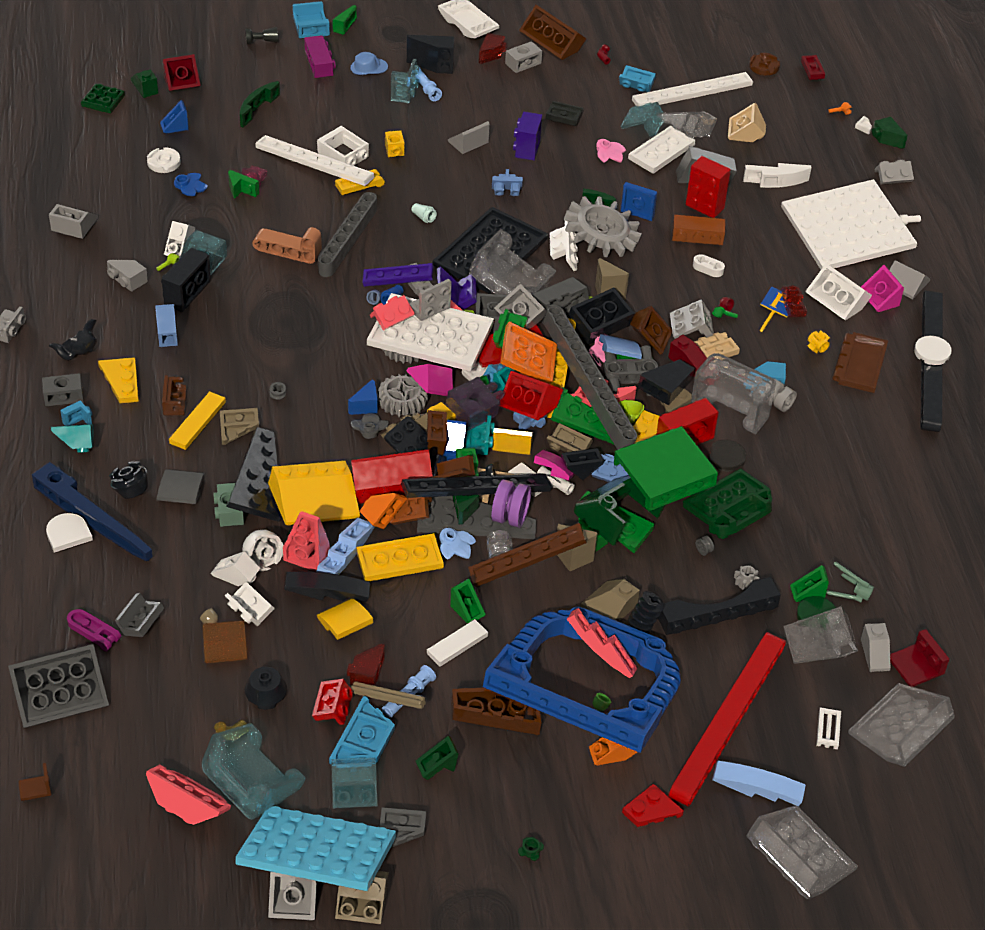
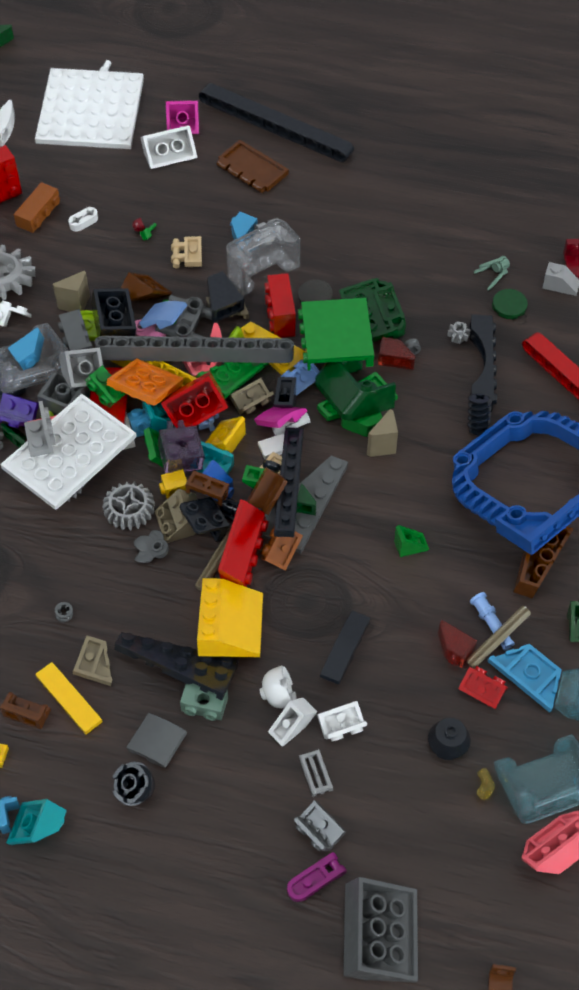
camera: 65 degrees left, 10 degrees up
dark blue piece [32,462,153,561] -> none
white tile [46,513,93,553] -> none
dark tan hinge [200,608,218,627] -> none
clear orange slope [203,621,247,663] -> none
coral wedge [283,511,330,572] -> none
light blue slope [317,518,375,575] -> none
yellow slope [317,599,373,640] -> none
blue slope [348,380,377,415] -> none
yellow plate [356,533,444,581] -> none
orange slope [360,493,407,529] -> none
coral bracket [370,295,415,331] -> none
dark pink slope [406,364,453,397] -> none
white tile [427,619,488,667] -> none
light blue plate [439,528,476,560] -> none
reddish brown plate [468,523,587,587] -> none
clear wheel [486,530,513,559] -> none
medium lavender wheel [491,479,531,528] -> none
coral slope [567,608,637,678] -> none
dark tan slope [581,579,640,622] -> none
bright green hinge [593,693,611,711] -> none
dark red slope [668,334,721,387] -> none
light grey bracket [670,299,714,339] -> none
blue piece [760,287,798,332] -> none
clear red slope [781,285,807,317] -> none
clear slope [783,606,858,664] -> none
green slope [790,565,829,602] -> none
yellow gear [807,330,830,353] -> none
light grey bracket [875,160,914,184] -> none
light grey slope [890,260,930,299] -> none
white tile [914,336,951,365] -> none
none -> dark azure slope [8,327,45,371]
none -> light grey tile [299,750,333,797]
none -> clear red slope [378,337,415,370]

